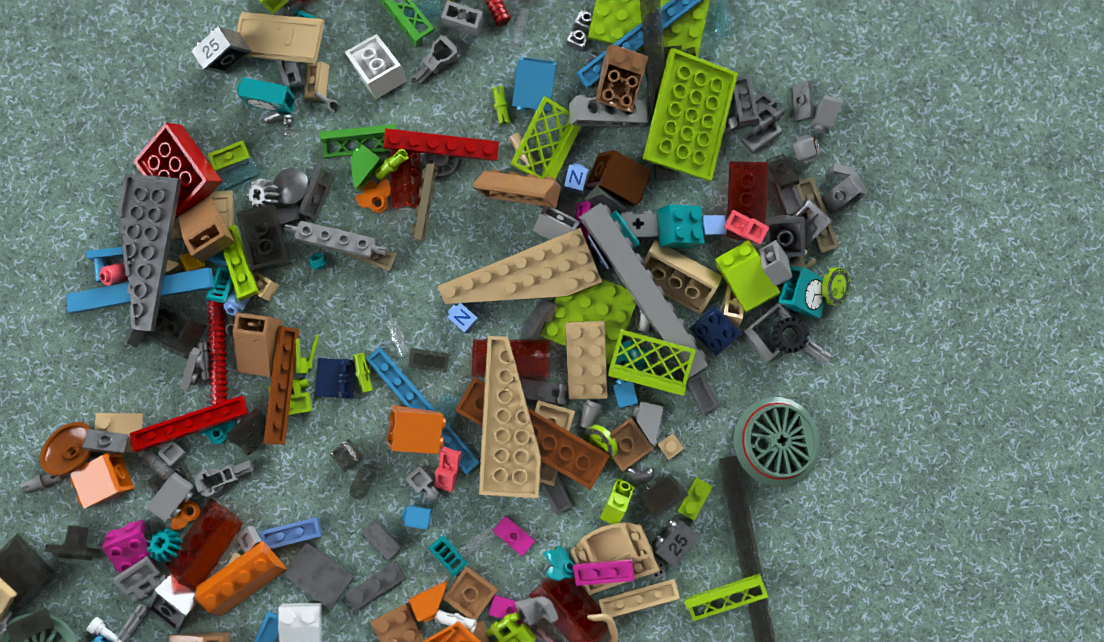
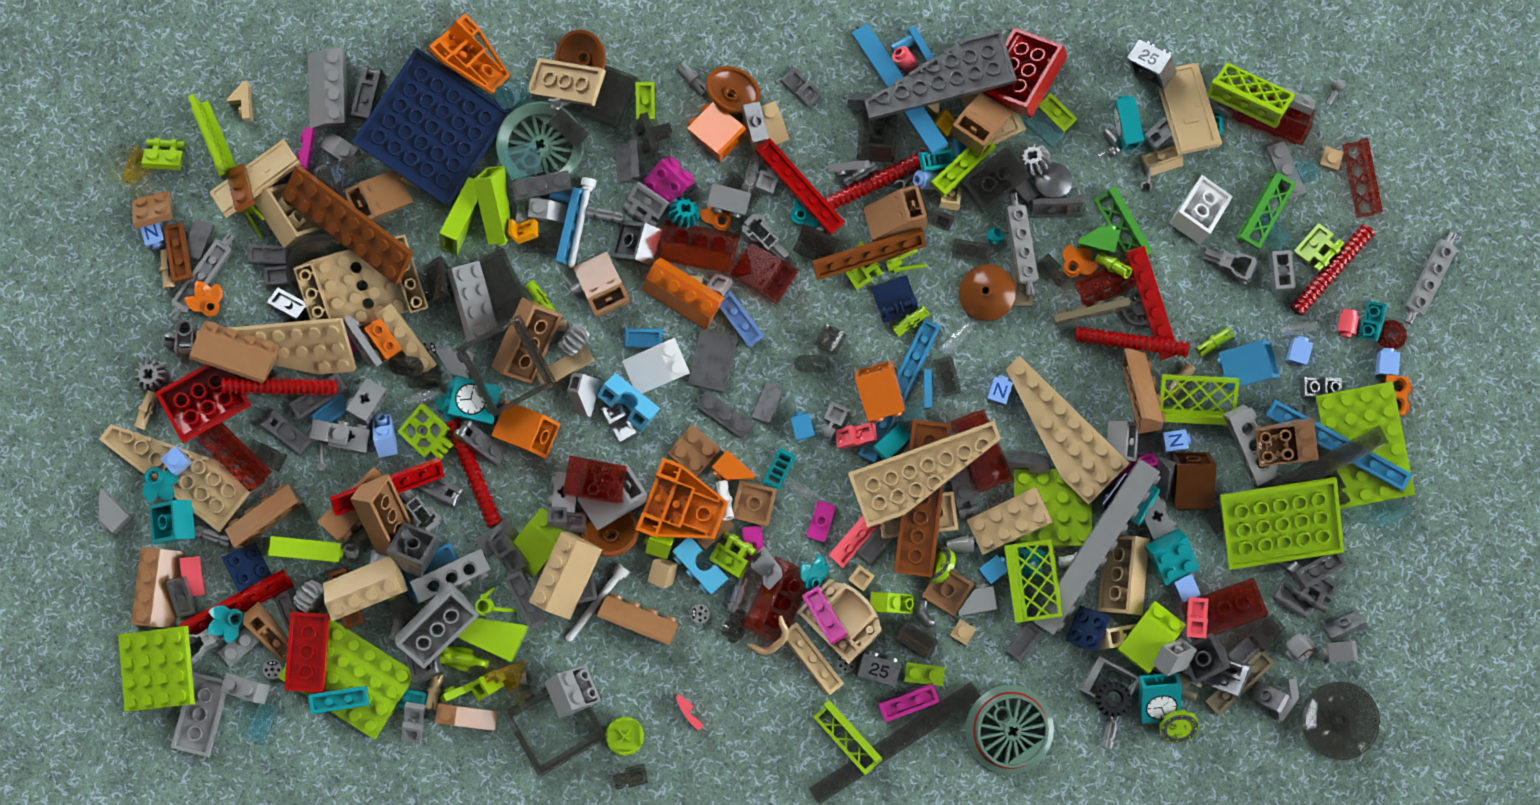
camera: 70 degrees right, 0 degrees up
none -> flat silver panel [615,140,640,182]
none -> lime plate [635,82,655,121]
none -> clear red slope [730,243,799,305]
none -> flat silver slope [780,67,822,107]
none -> coral plate [828,515,880,568]
none -> tan plate [848,564,875,592]
none -> teal slope [873,423,910,460]
none -> dark pink plate [878,683,940,722]
none -> dark azure tile [923,369,932,409]
none -> flat silver slope [931,209,955,231]
none -> clear smoke plate [951,238,992,264]
none -> dark orange dish [959,264,1016,321]
none -> clear smoke plate [1036,253,1069,287]
none -> red piece [1075,326,1189,358]
none -> light blue brick [1285,336,1313,367]
none -> clear smoke dish [1301,682,1380,760]

